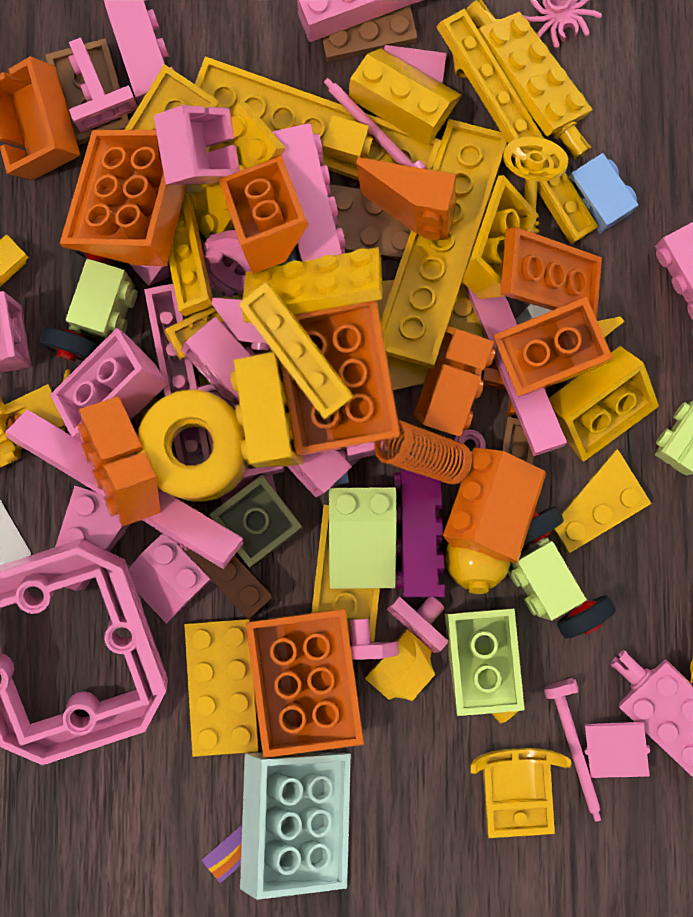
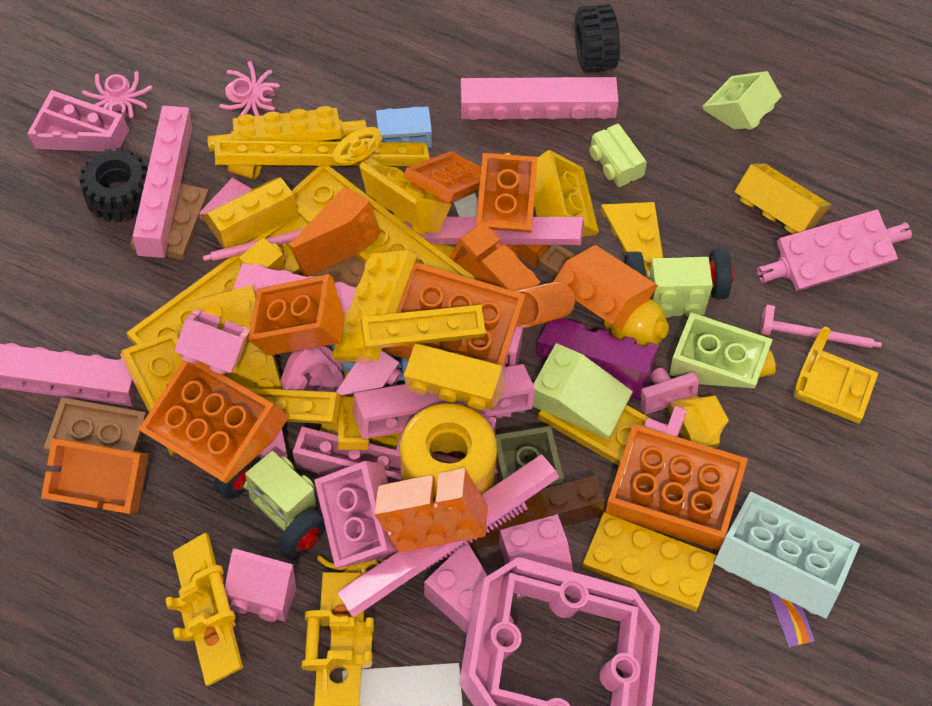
camera: 60 degrees left, 25 degrees down
bright pink bracket [68,37,138,133] -> none
bright pink piece [585,722,650,778] -> none

